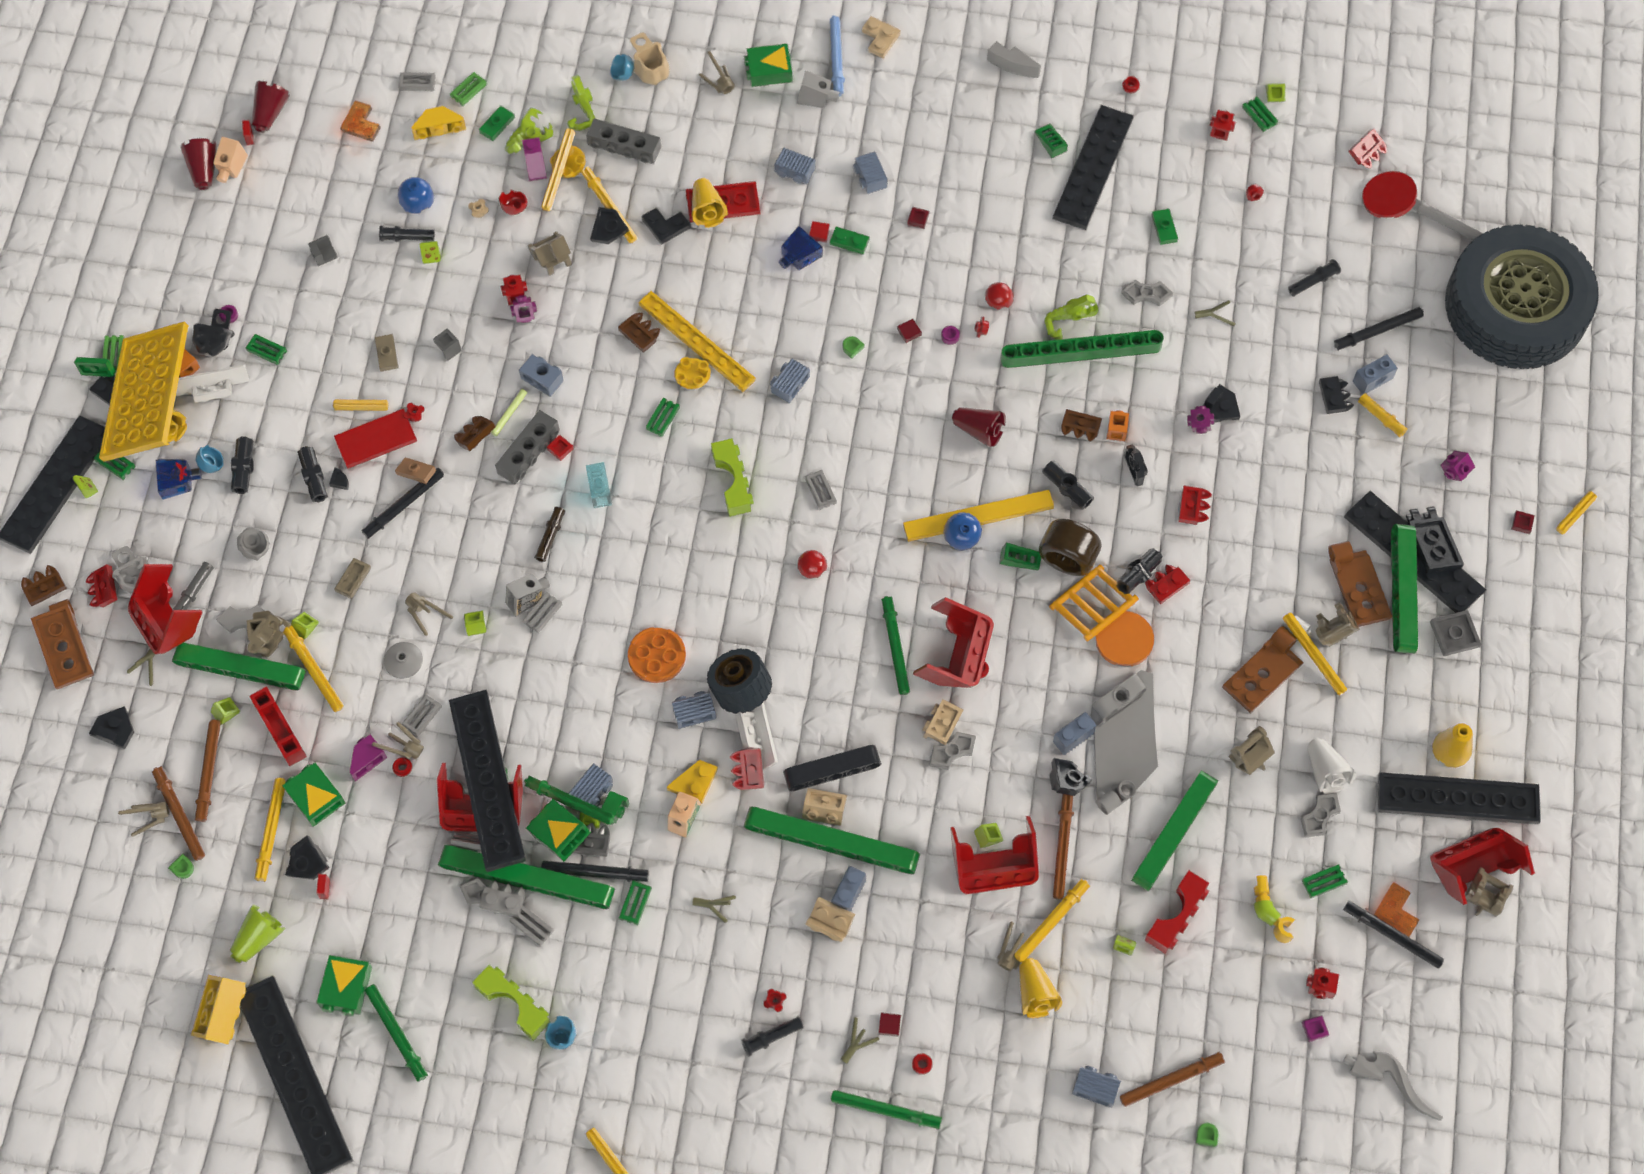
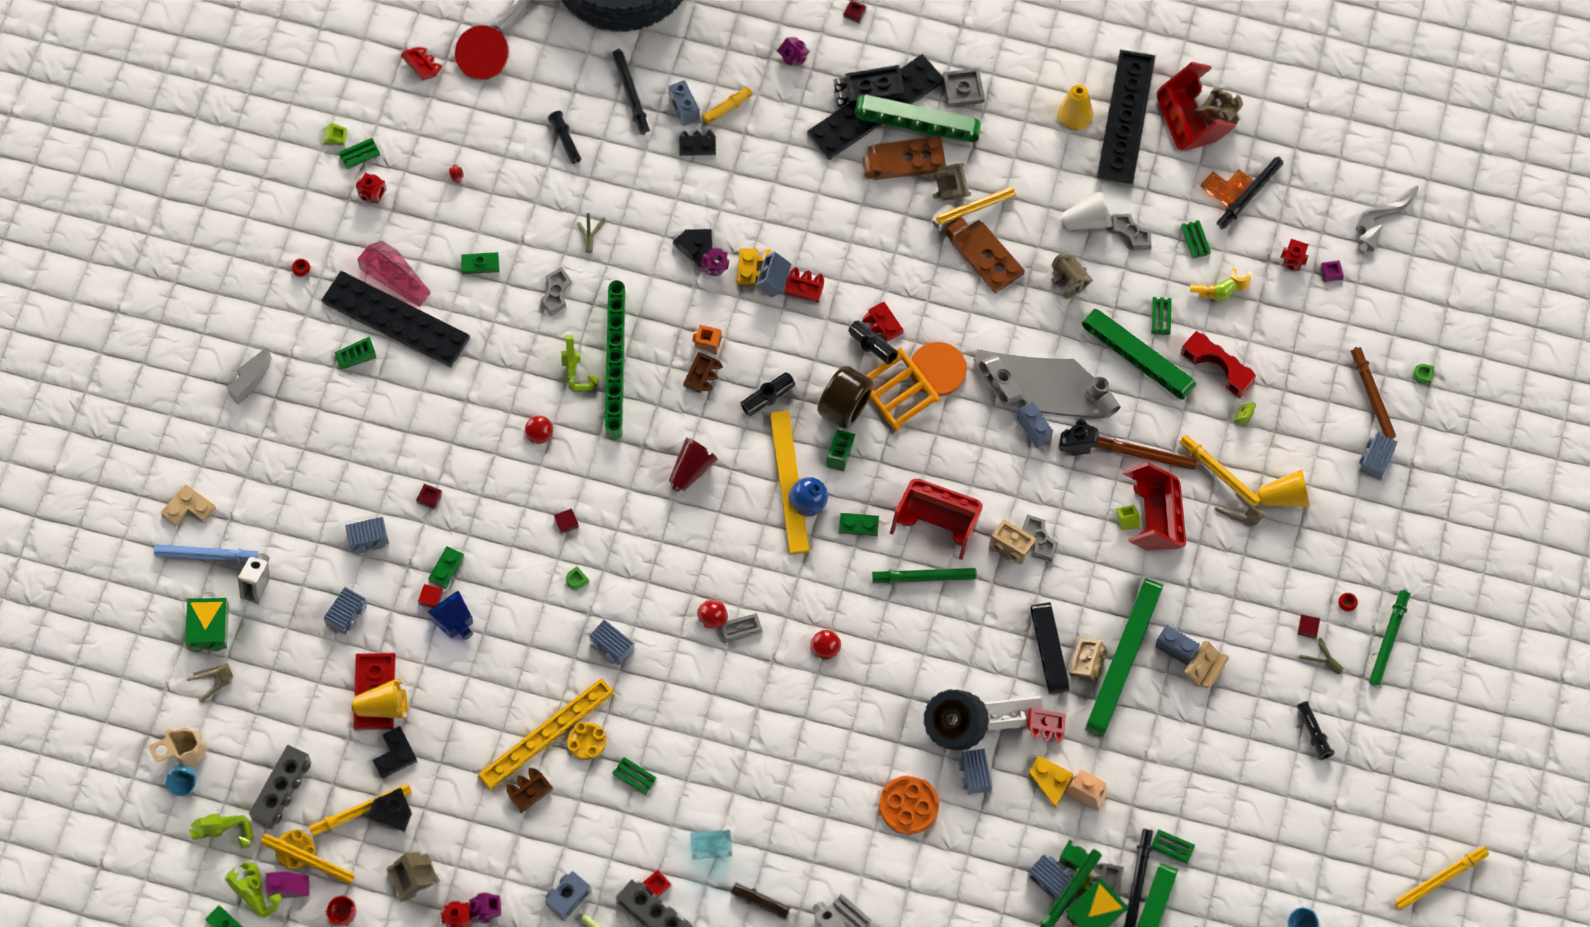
camera: 85 degrees left, 0 degrees up
olive plant [692,895,736,923] -> none
lime arch [711,438,754,517] -> none
red plate [763,989,787,1012] -> none
magenta tile [941,326,960,345] -> none
red plate [974,316,989,338] -> none
black plate [1124,444,1148,487] -> none
none -> clear pink wedge [357,240,431,307]
none -> red hair [697,599,728,629]
none -> yellow plate [737,248,772,286]
none -> sand blue brick [756,251,792,297]
none -> green plate [839,513,879,536]
none -> green tile [1151,297,1172,335]

